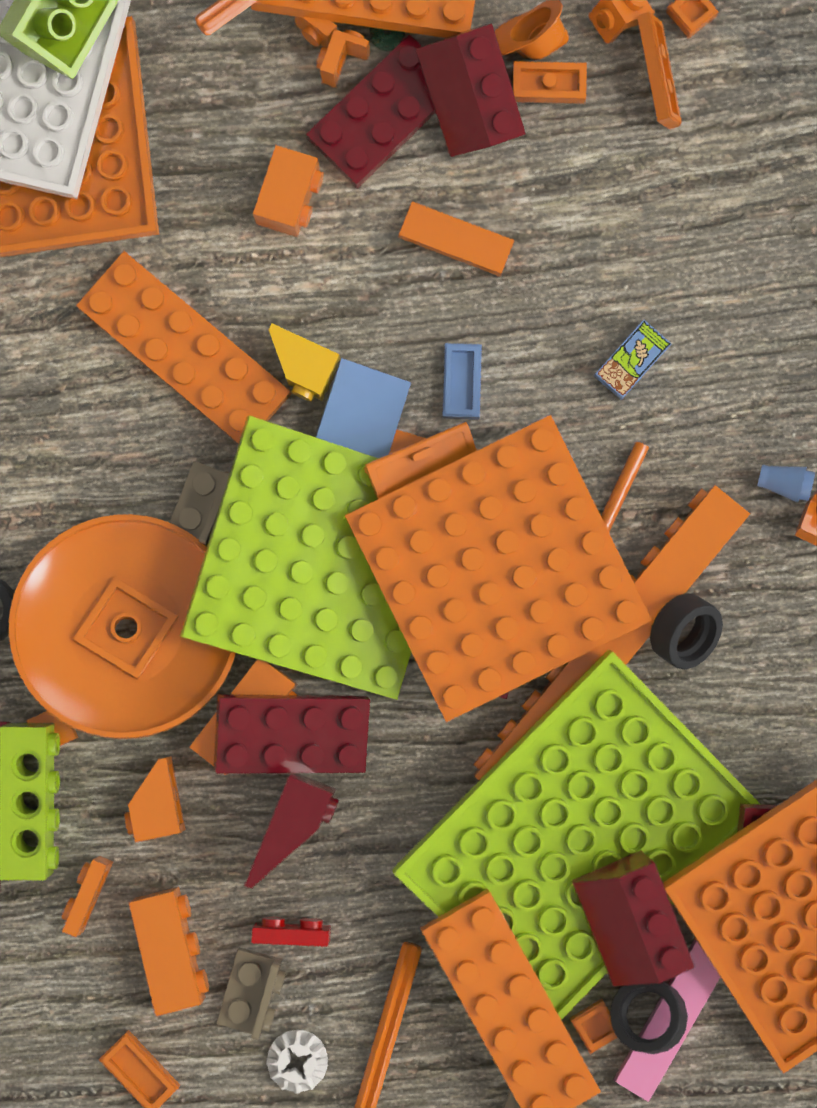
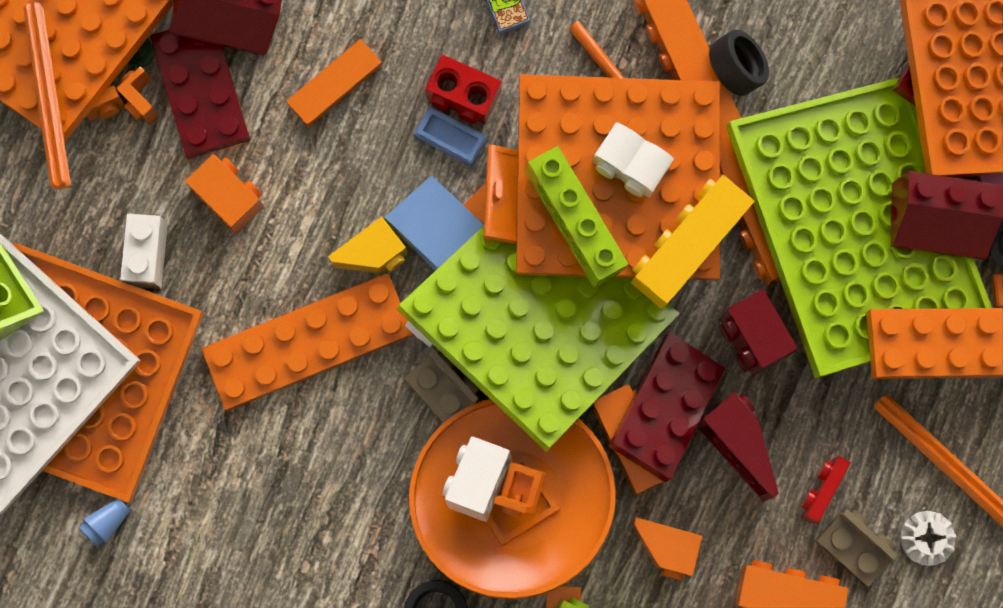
camera: 70 degrees left, 5 degrees down
none -> white brick [120,214,168,289]
none -> red brick [425,54,502,124]
none -> white brick [443,436,512,522]
none -> orange bracket [493,462,546,518]
none -> lime brick [525,145,628,288]
none -> white brick [592,122,674,198]
none -> yellow brick [631,175,755,309]
none -> dark red brick [718,289,798,377]

